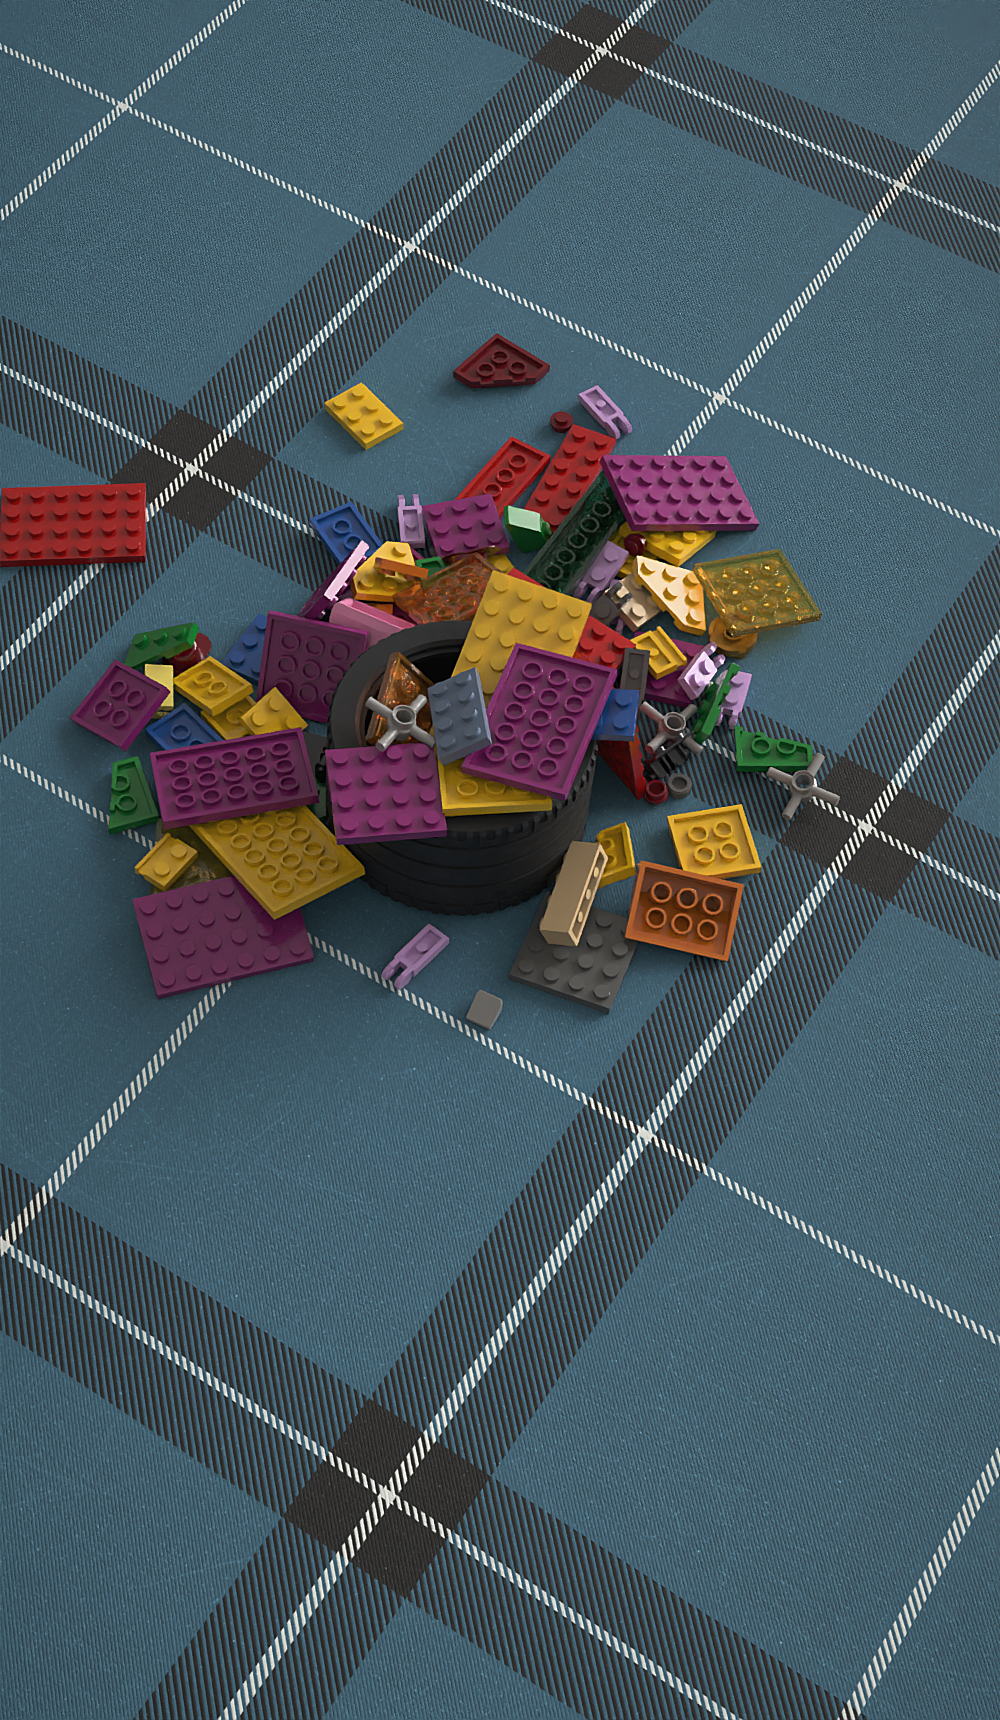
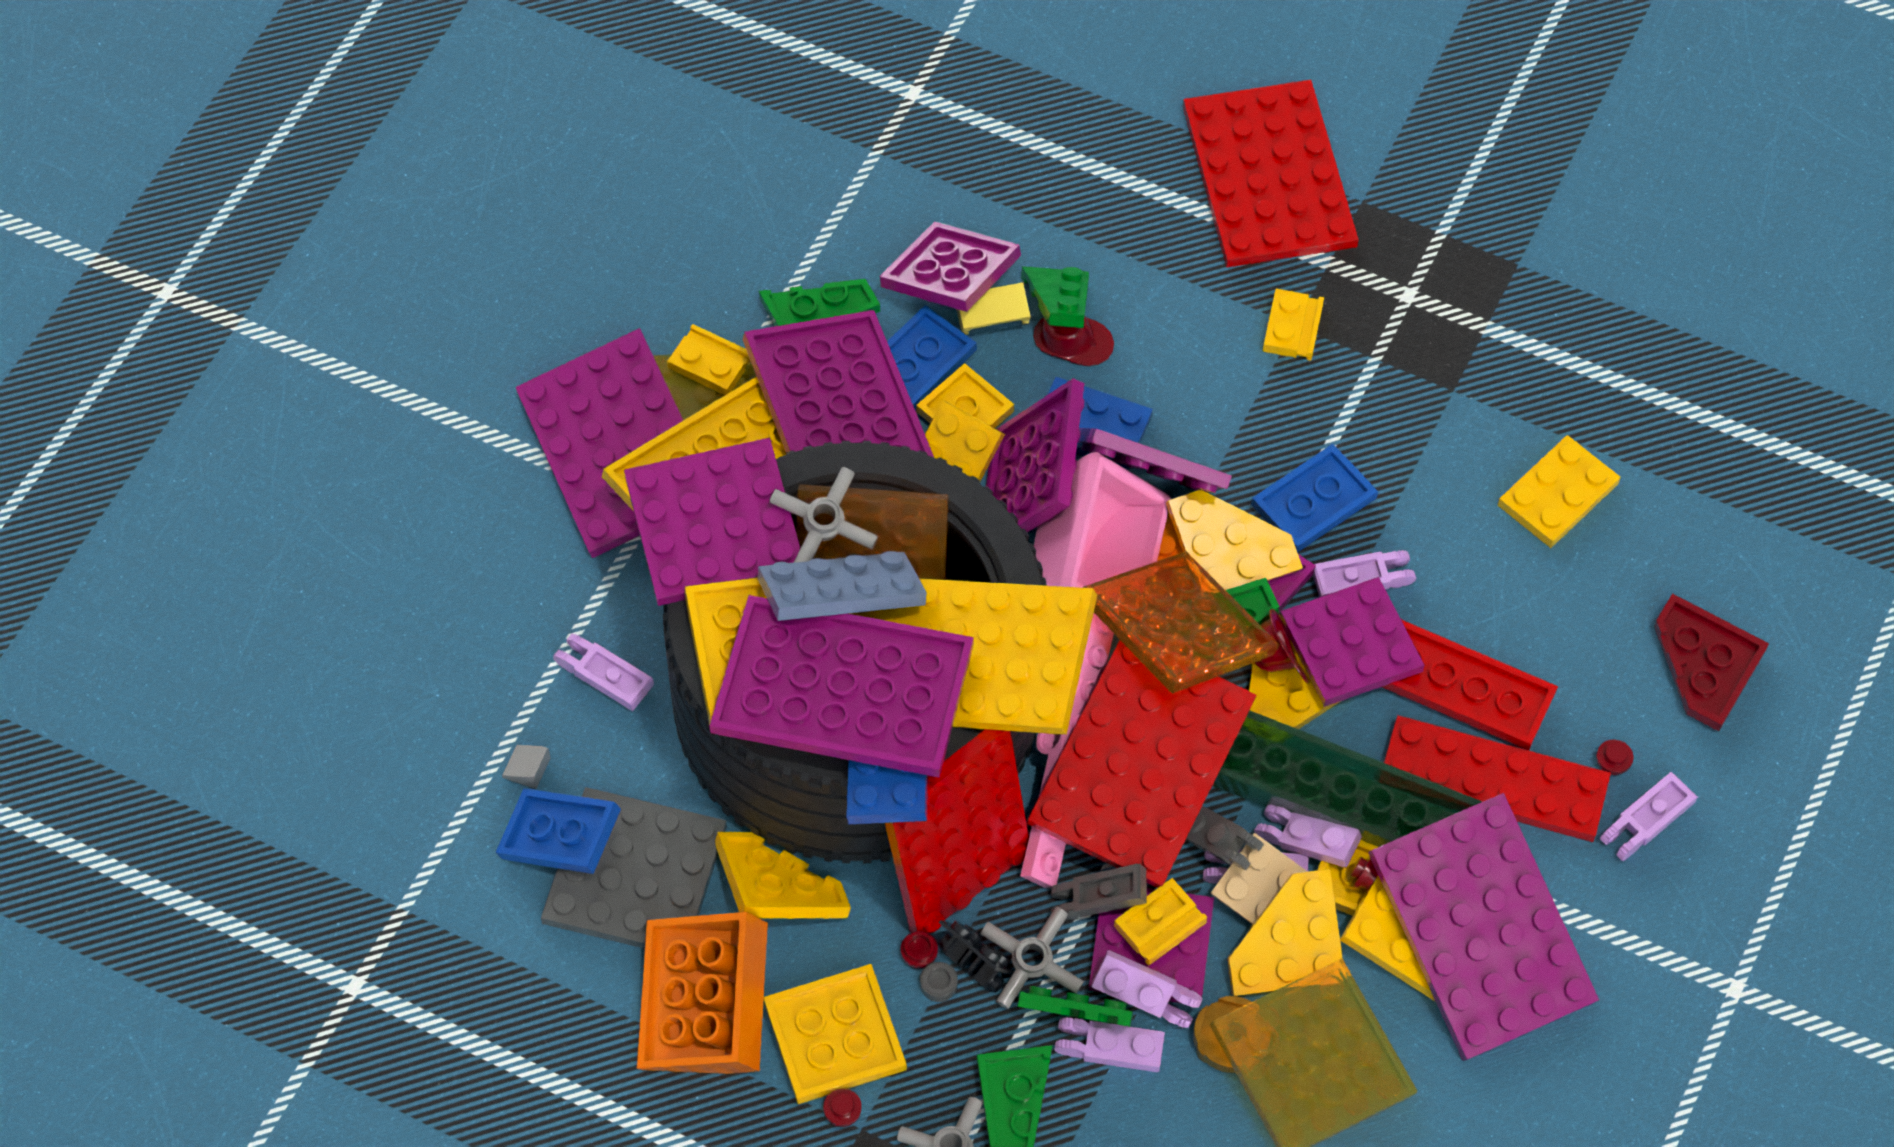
camera: 85 degrees right, 5 degrees up
yellow plate [173,656,254,717] -> none
orange plate [374,557,428,582] -> none
green slope [504,505,551,554] -> none
tan brick [539,841,608,947] -> none
none -> blue plate [496,788,621,874]
none -> dark red plate [823,1089,862,1127]
none -> yellow plate [1263,289,1324,361]

